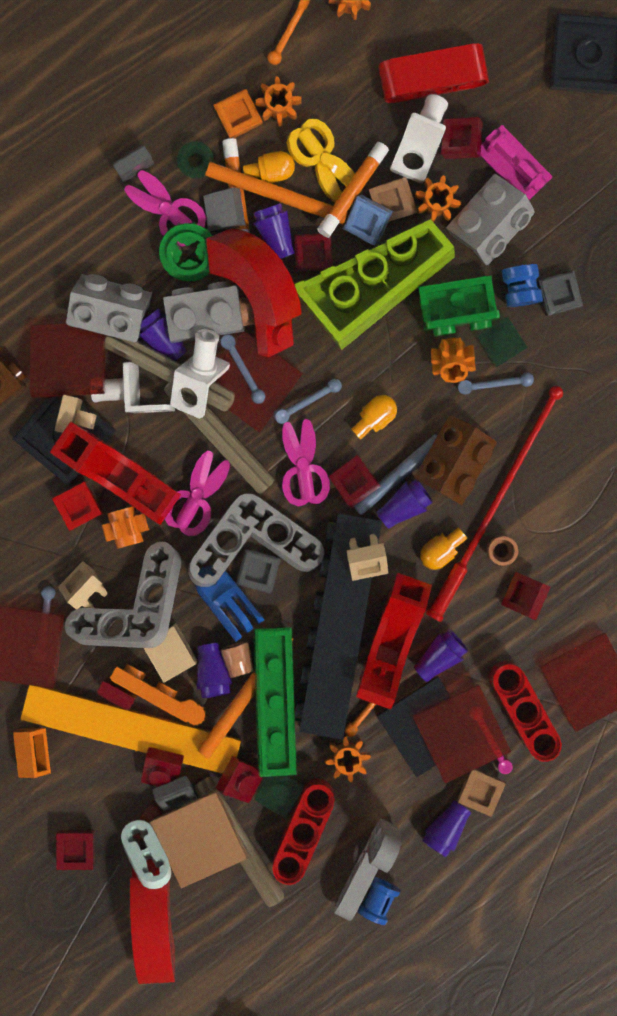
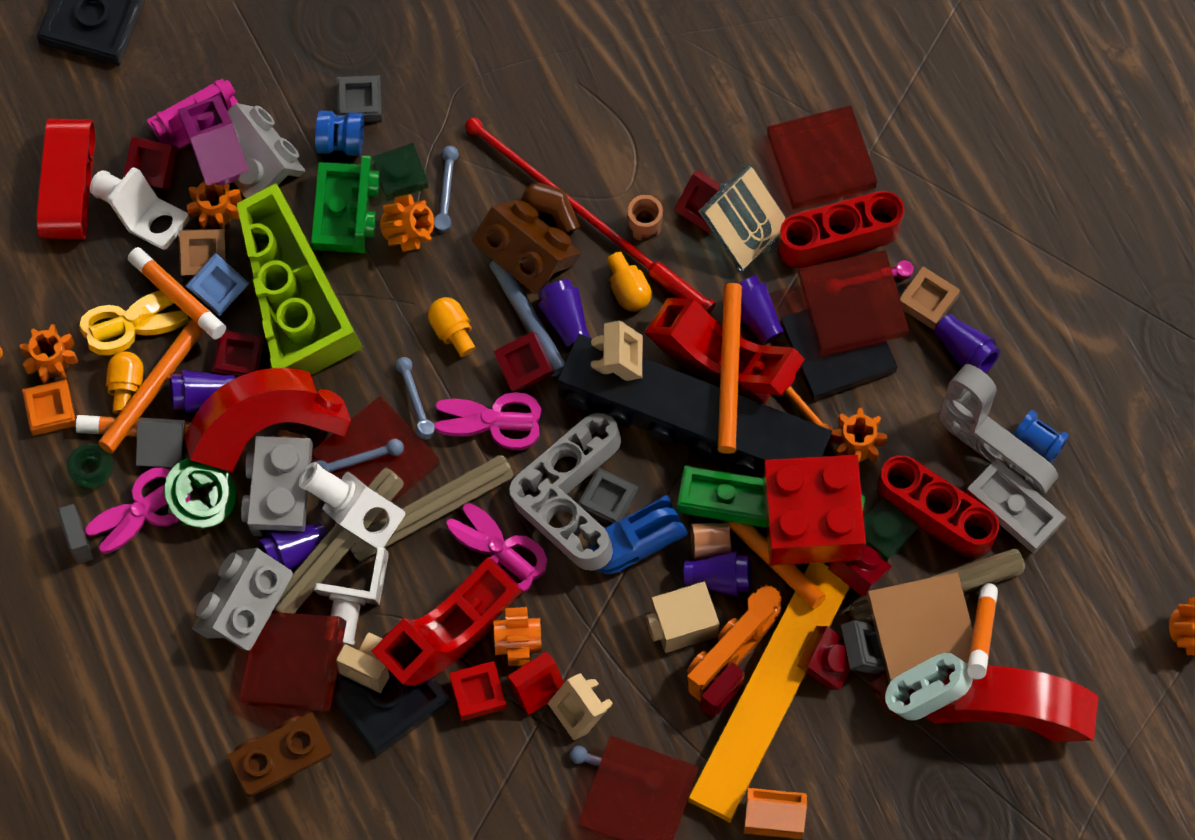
camera: 80 degrees left, 20 degrees down
dark red plate [56,830,95,870] -> none
light grey beam [65,542,181,648] -> none
none -> magenta slope [178,95,249,186]
none -> red plate [507,651,564,716]
none -> reddish brown arm [522,183,580,234]
none -> piece [699,164,786,271]
none -> orange bar [717,283,742,454]
none -> red brick [762,455,866,566]
none -> light grey plate [966,458,1066,554]
none -> bar [967,583,998,679]

